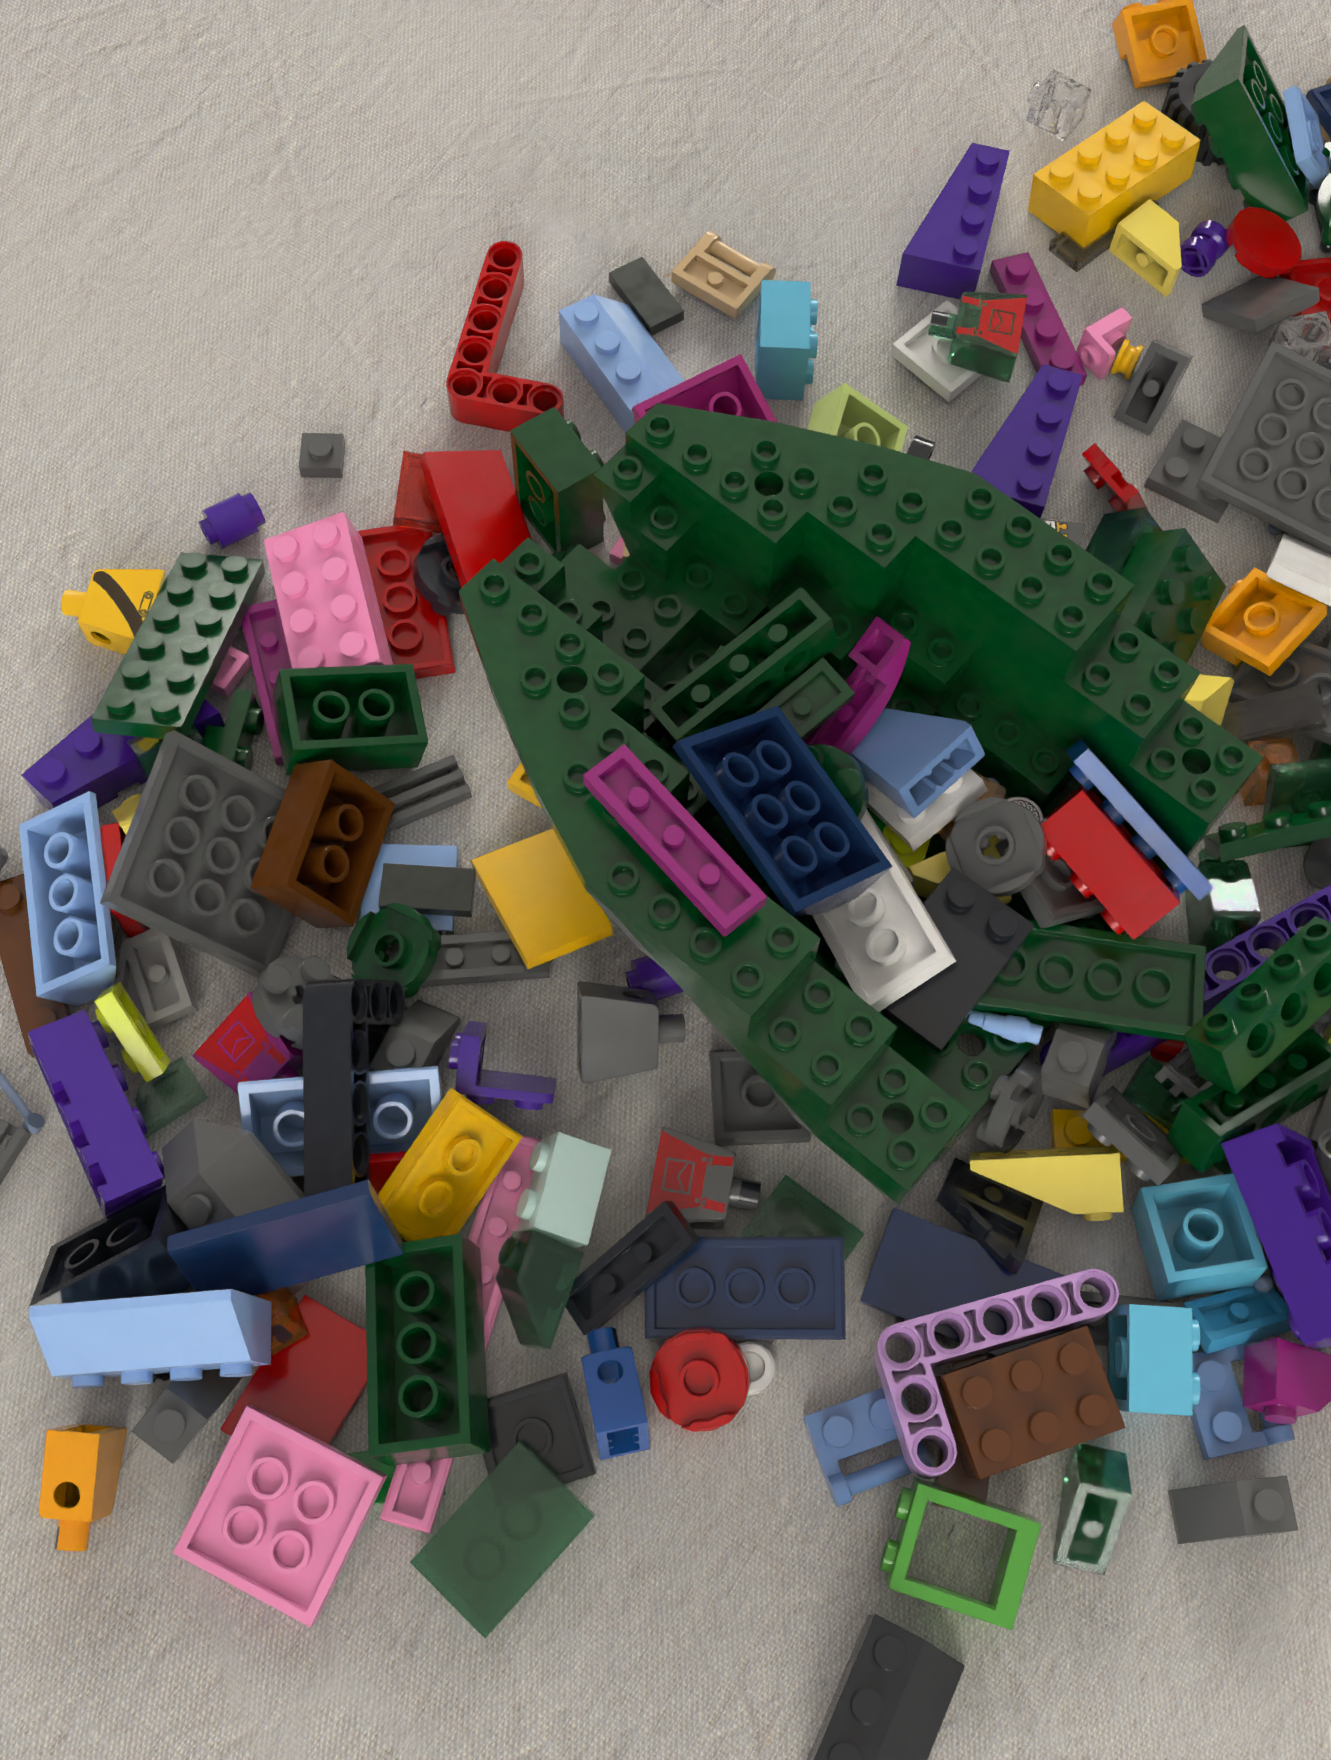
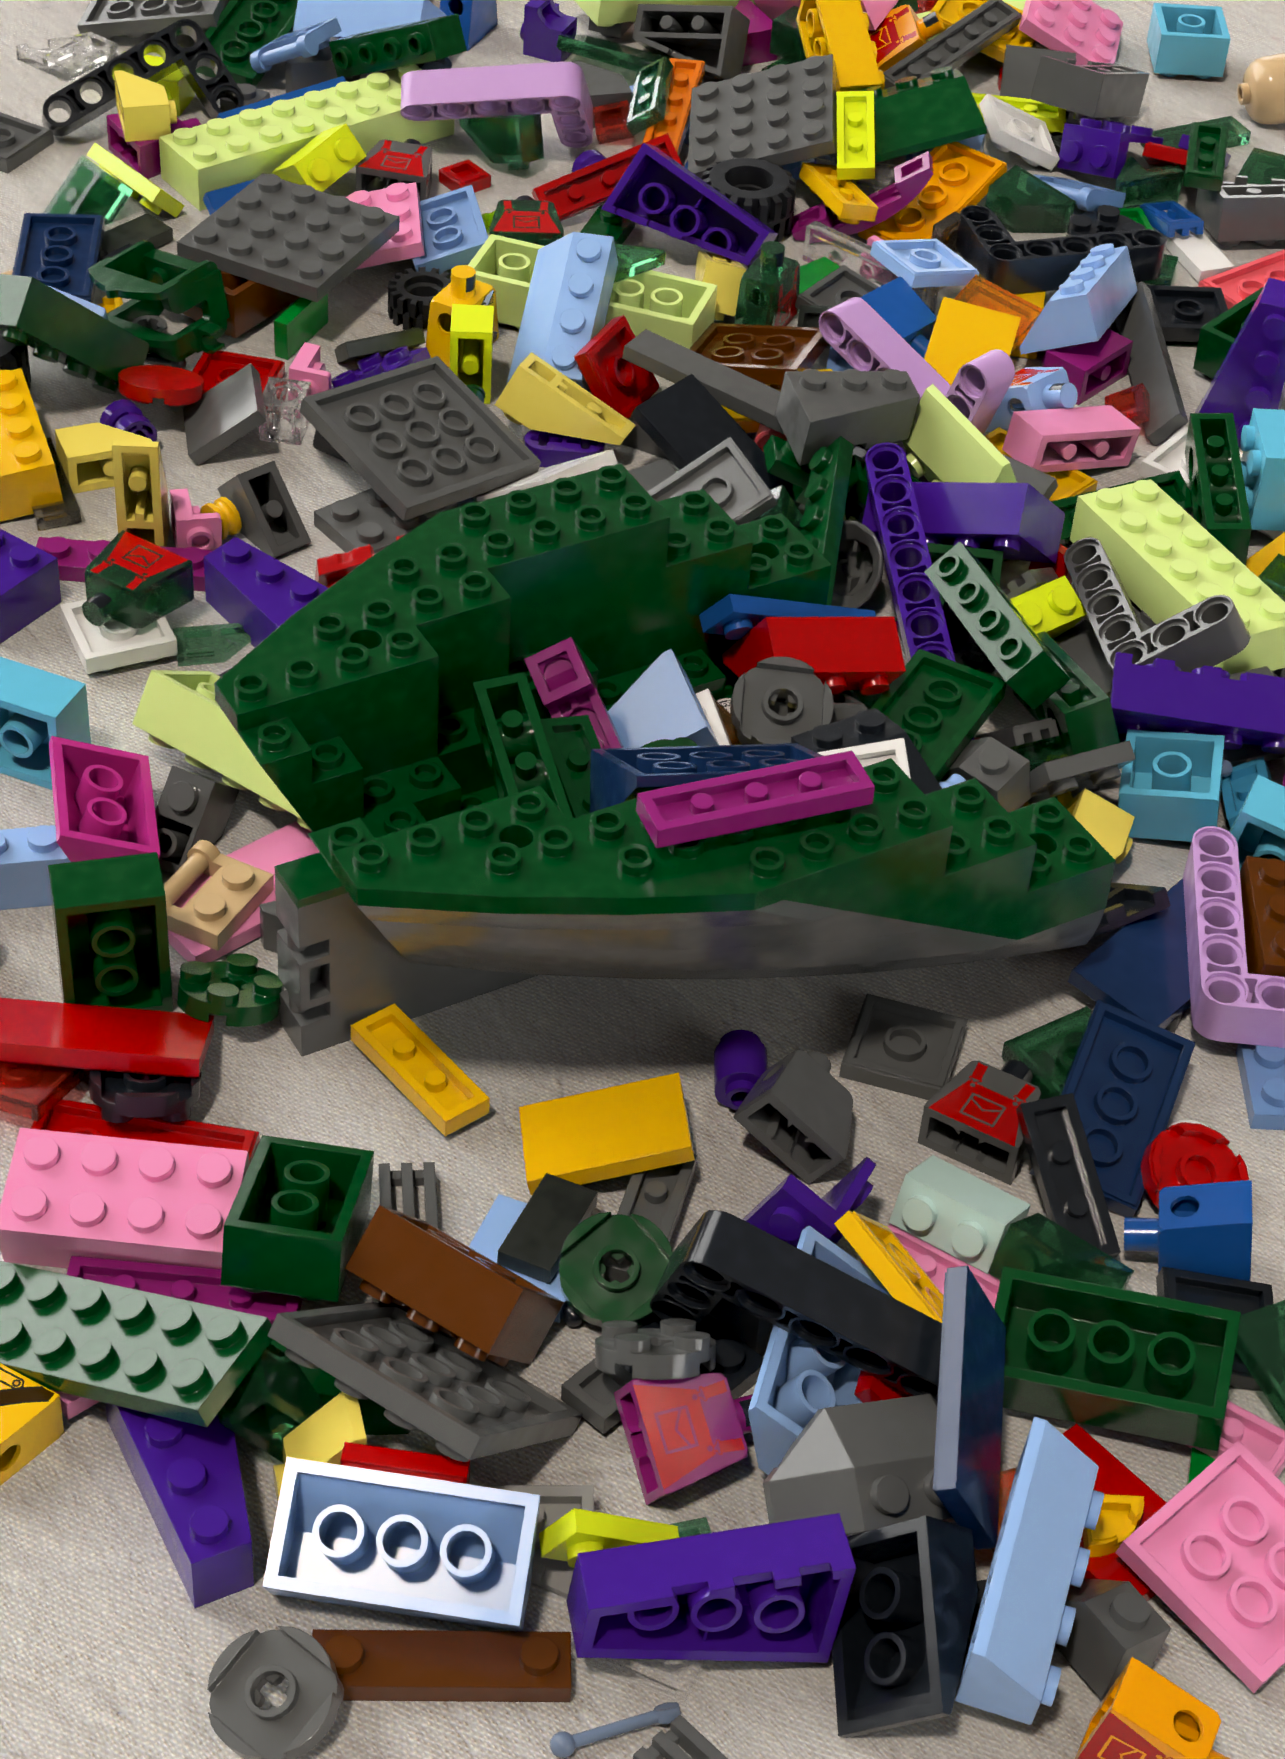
camera: 70 degrees left, 25 degrees down
none -> light yellow slope [111,440,170,547]
none -> clear green tile [173,623,251,667]
none -> yellow tile [1083,1494,1144,1558]

